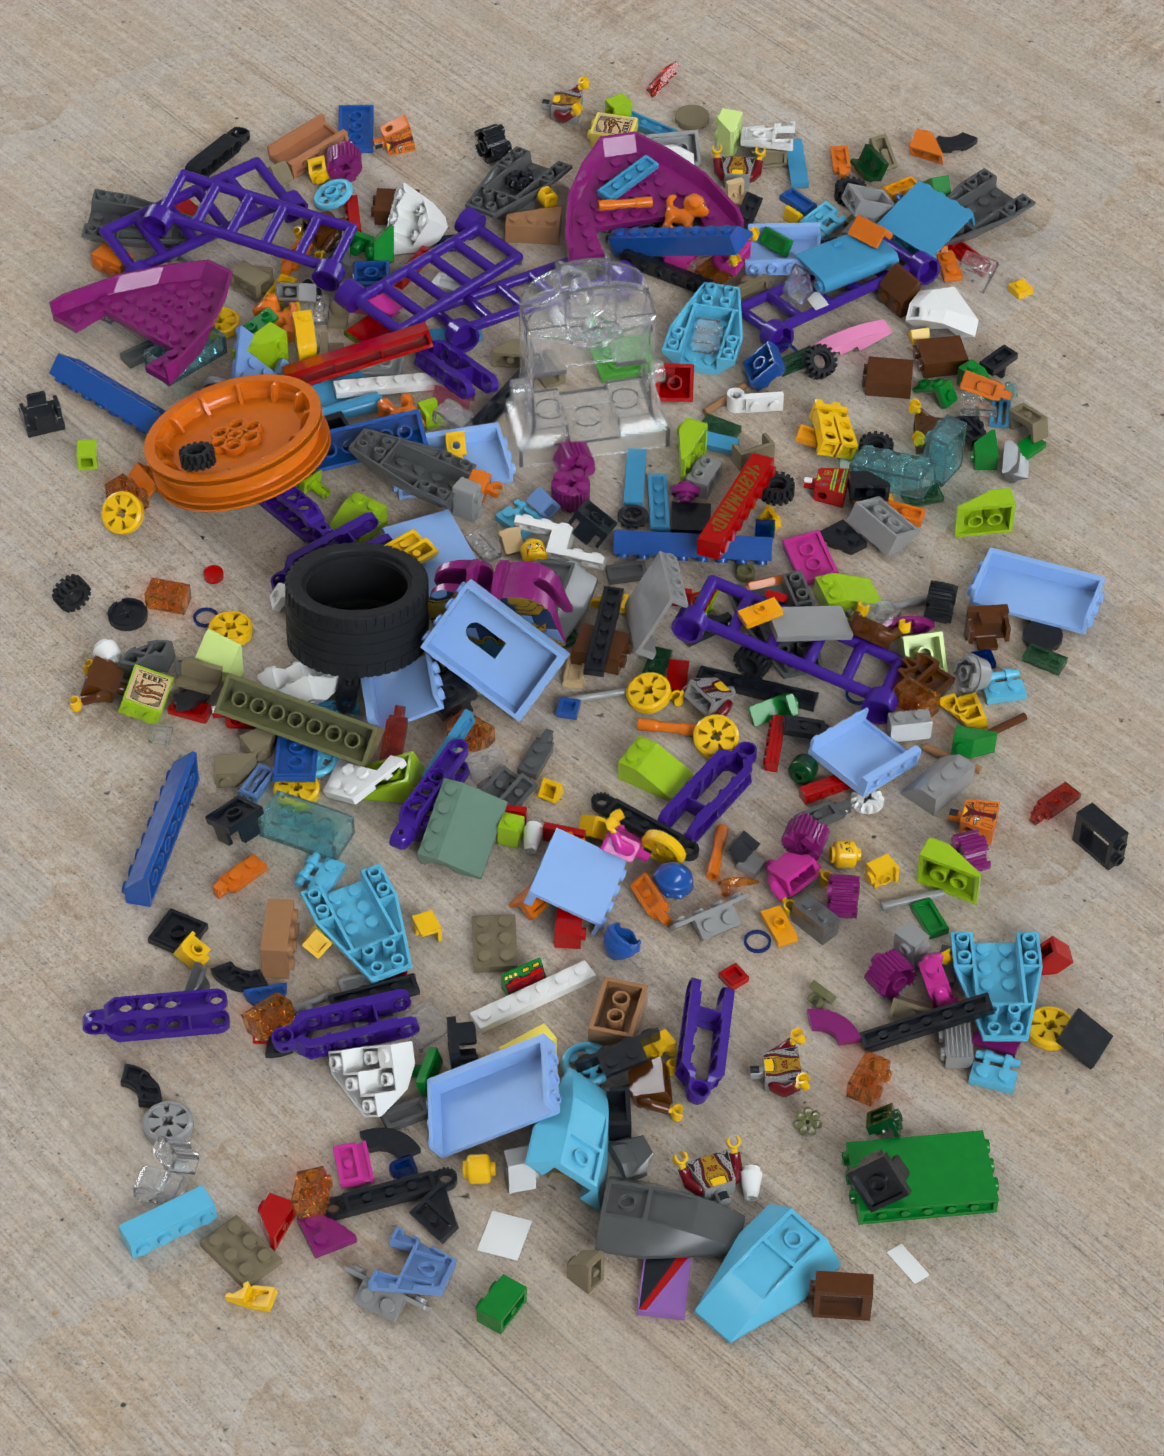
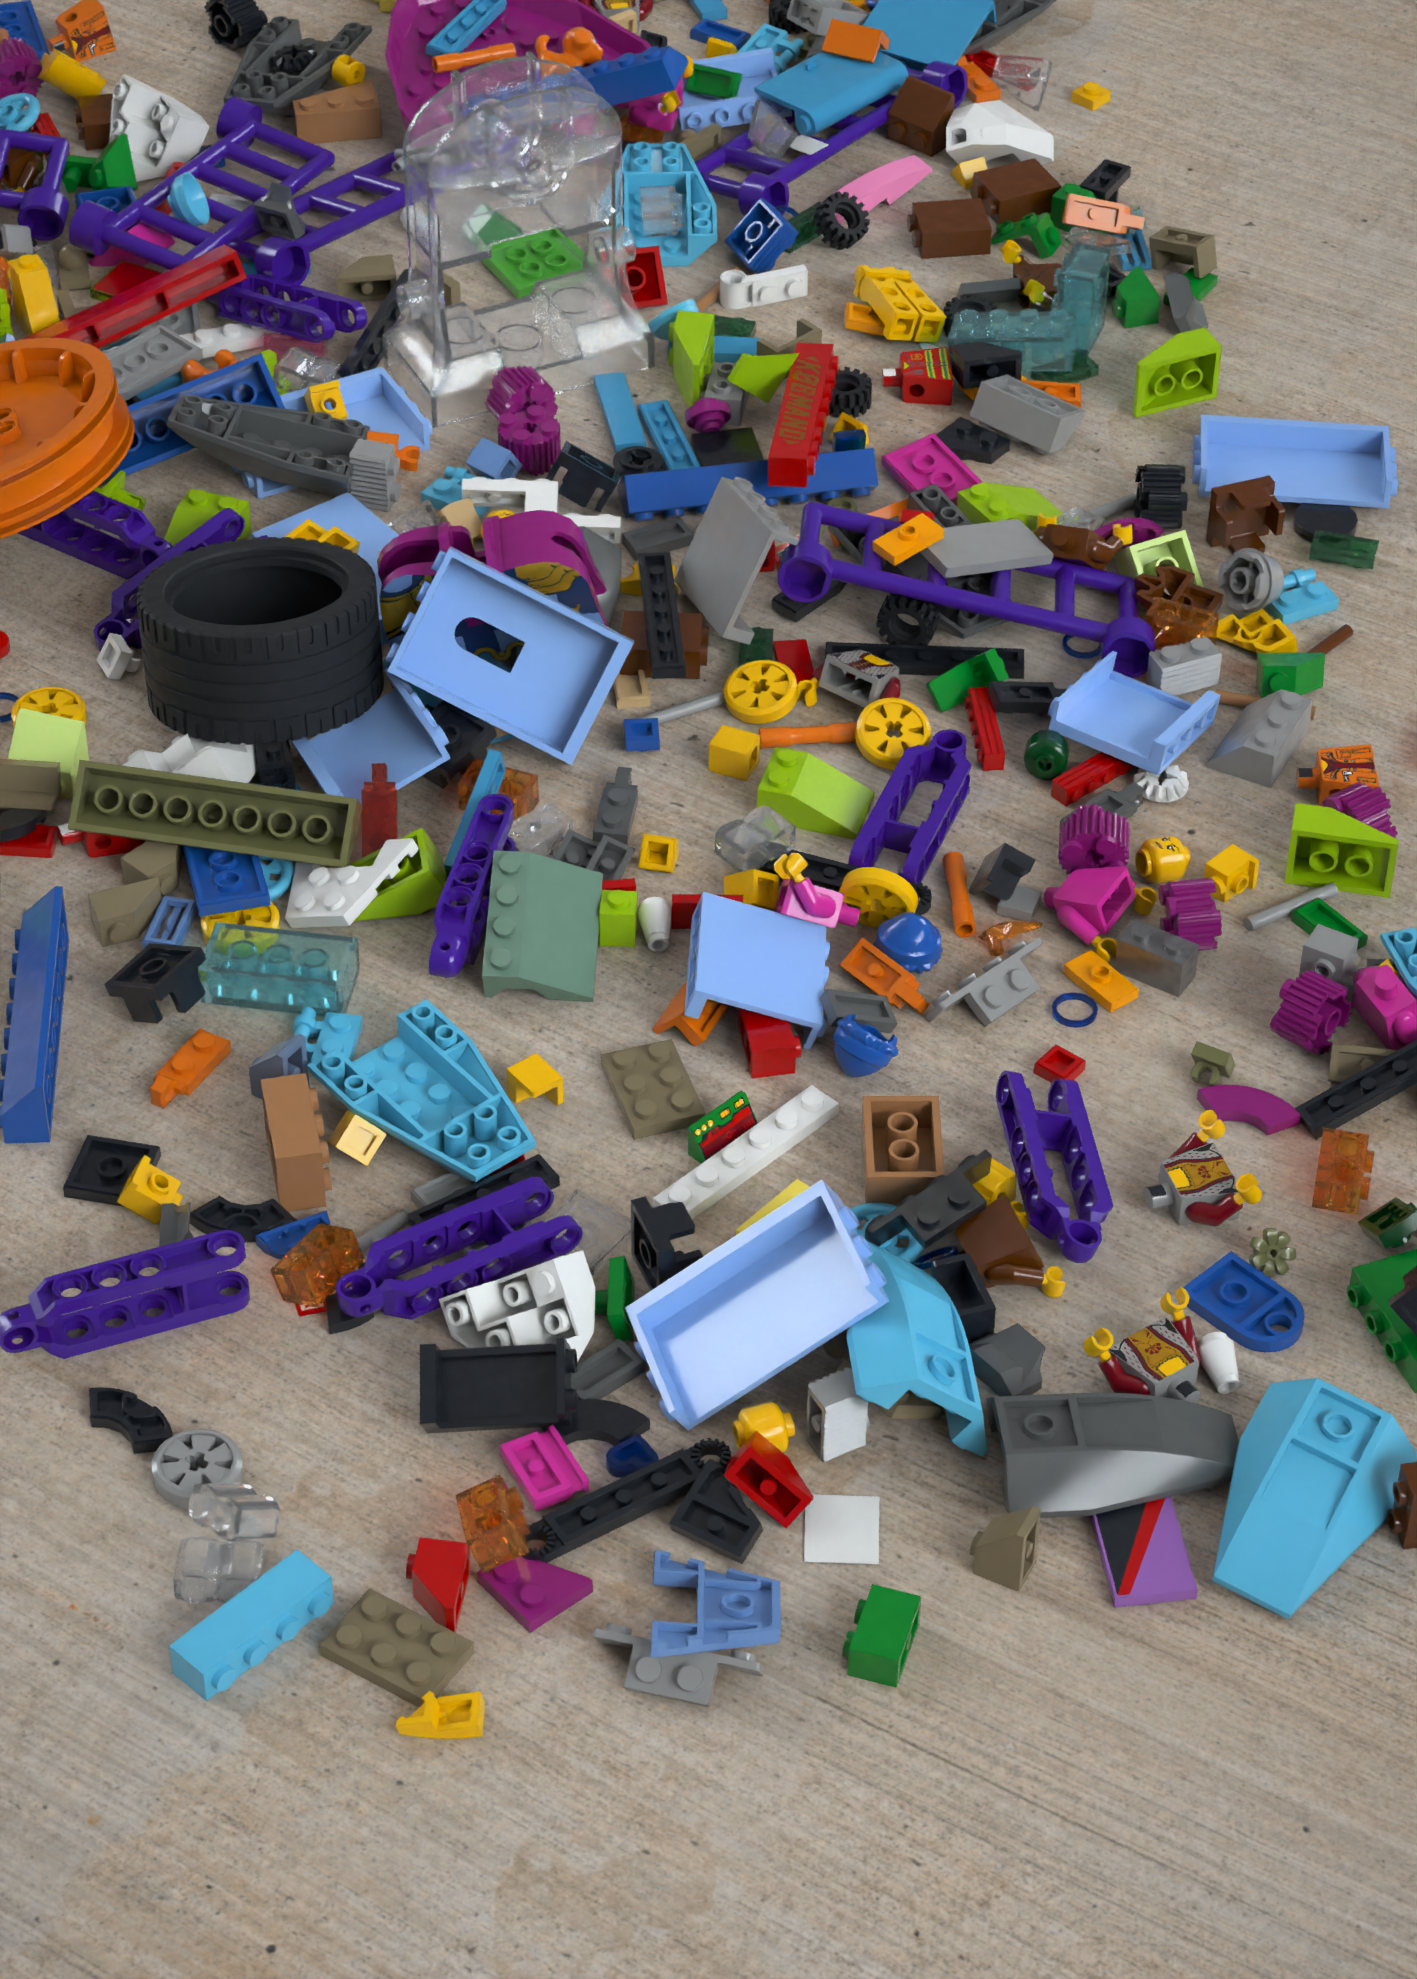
camera: 15 degrees left, 5 degrees down
none -> yellow brick [38,48,107,100]
none -> light grey tile [105,324,203,401]
none -> medium azure piece [168,172,210,227]
none -> sand blue slope [249,1033,310,1100]
none -> dark grey slope [253,182,305,239]
none -> black panel [420,1337,578,1433]
none -> medium azure piece [647,299,699,343]
none -> yellow panel [709,725,760,781]
none -> clear brick [714,806,796,872]
none -> red slope [723,1430,814,1529]
none -> lime slope [727,353,799,403]
none -> dark grey tile [819,989,898,1033]
none -> clear blue piece [911,1245,959,1270]
none -> dark grey tile [956,278,1021,304]
none -> blue tile [1183,1251,1305,1352]

